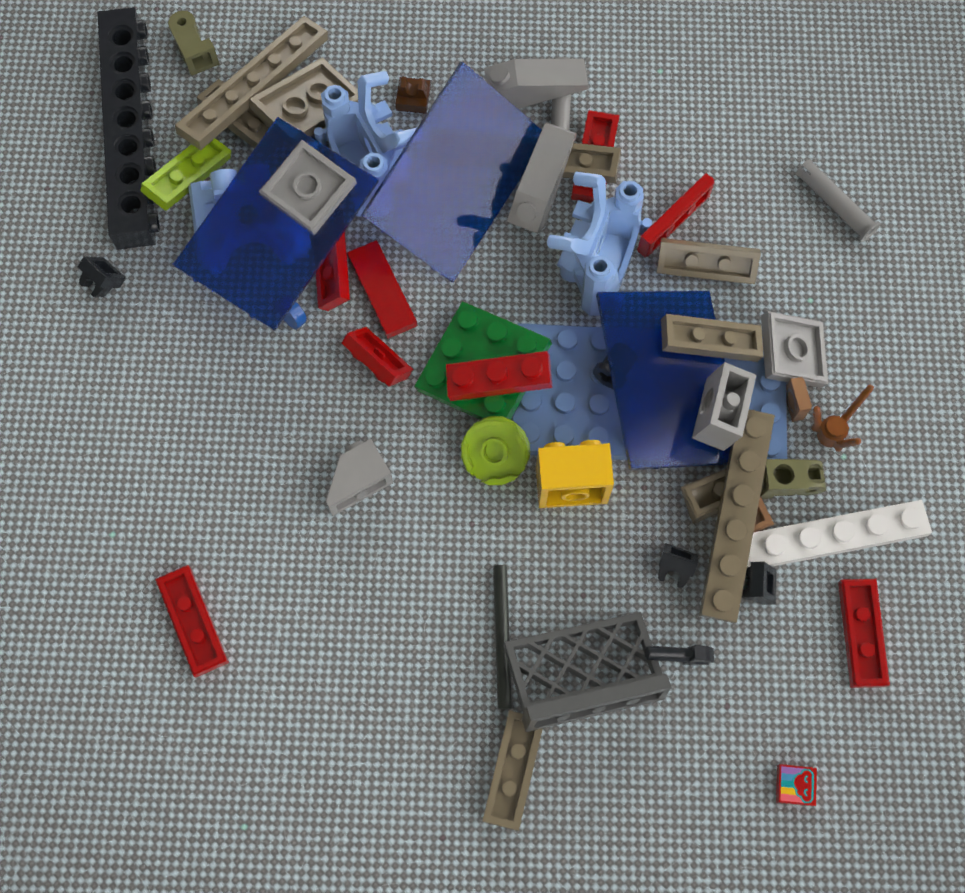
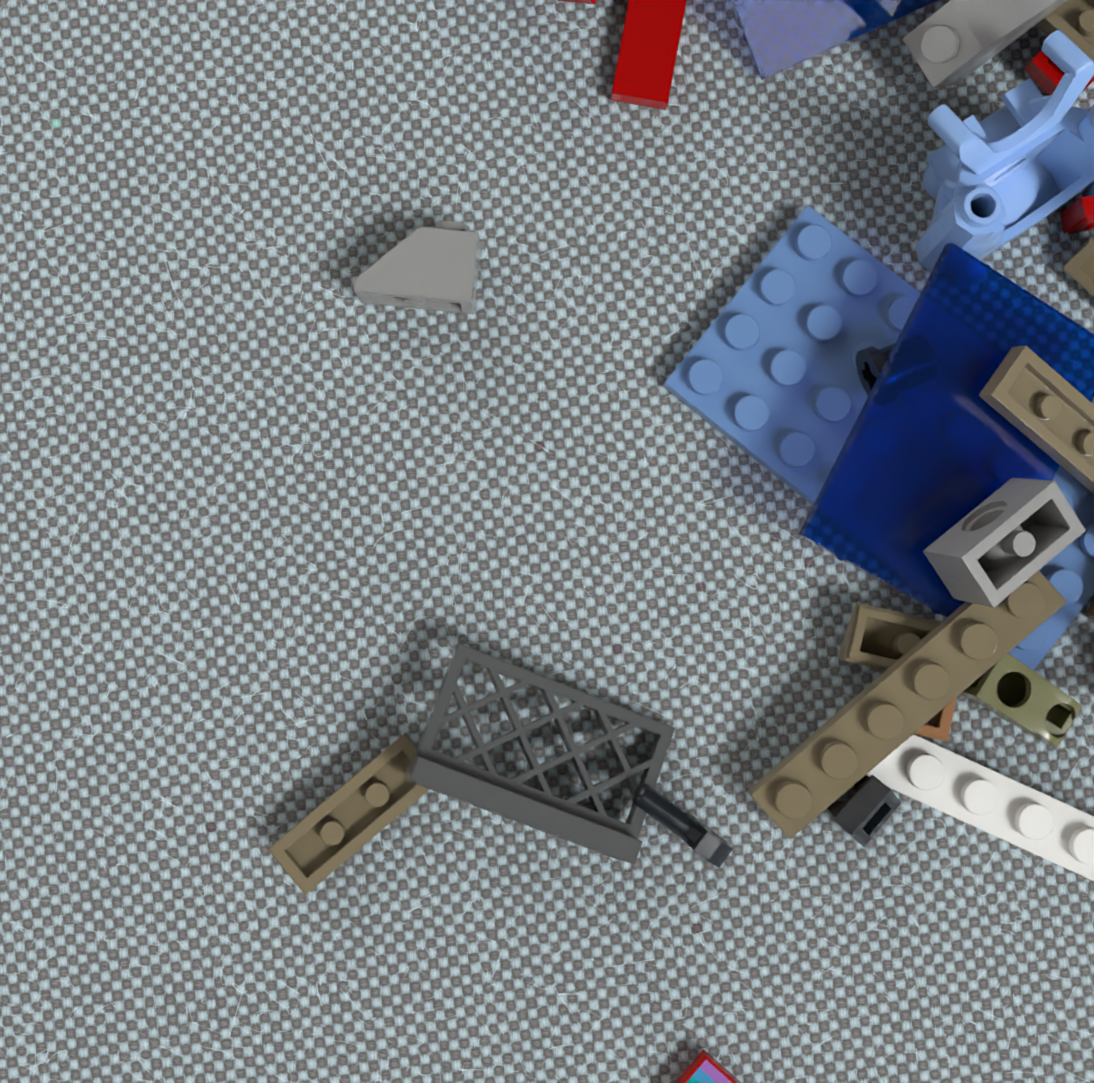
camera: 40 degrees right, 15 degrees up
red tile [155,565,229,678] -> none
red plate [341,327,413,387] -> none
green plate [414,301,552,420] -> none
red plate [446,351,553,401] -> none
lime tile [461,416,530,485] -> none
pearl dark grey bar [493,565,512,710] -> none
yellow brick [536,440,614,508] -> none
black tile [658,543,698,588] -> none
red tile [838,578,890,688] -> none

